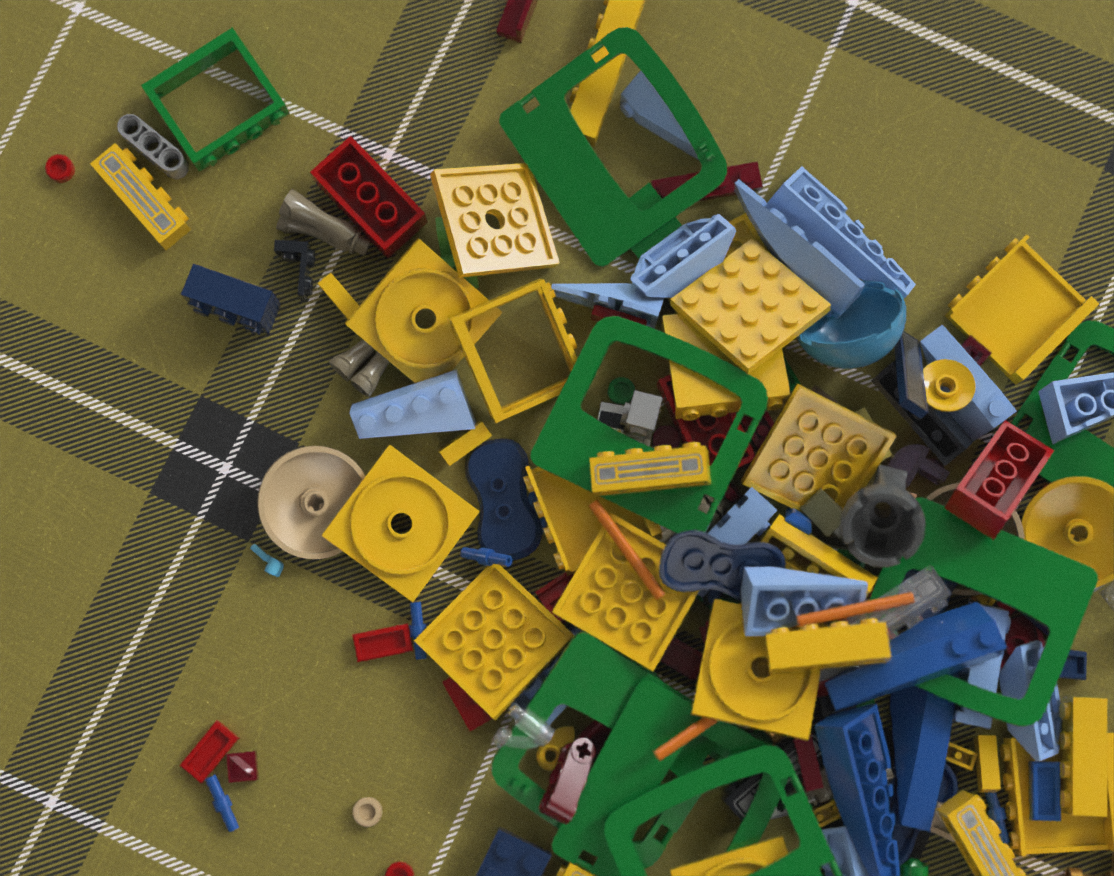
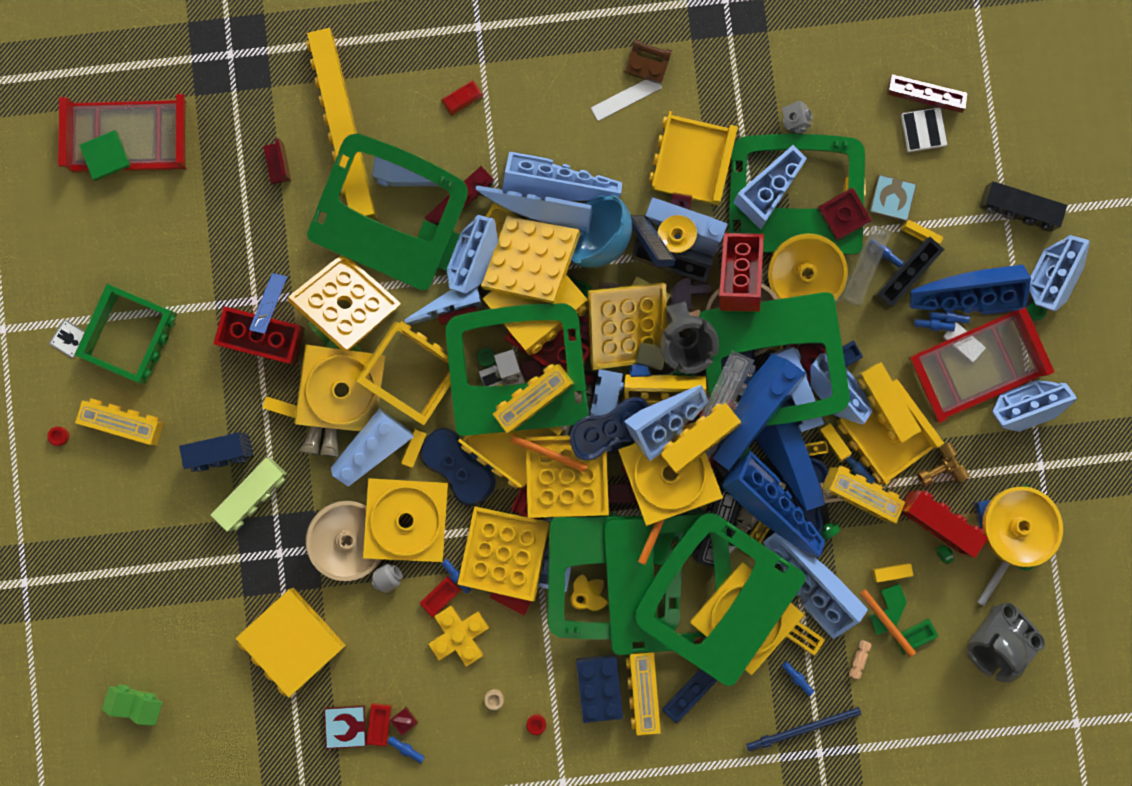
camera: 30 degrees left, 5 degrees up
light grey beam [117,114,189,179] -> none
medium azure hand [250,544,284,577] -> none
black bracket [274,240,315,301] -> none
dark tan piece [276,189,371,256] -> none
blue bar [460,547,512,567] -> none
clear plant [492,705,555,749] -> none
piece [539,738,595,825] -> none
dark red tile [578,720,612,755] -> none
dark red piece [791,733,824,792] -> none
orange bar [796,592,915,627] -> none
blue tile [1028,761,1061,821] -> none
none -> sticker [49,319,85,358]
none -> yellowish green brick [211,458,287,532]
none -> yellow panel [235,587,346,698]
none -> sticker [249,273,287,333]
none -> tile [324,705,367,749]
none -> light grey head [372,564,402,593]
none -> yellow plate [428,605,489,667]
none -> red tile [441,80,483,116]
none -> white sticker [591,80,662,121]
none -> reddish brown plate [625,39,672,84]

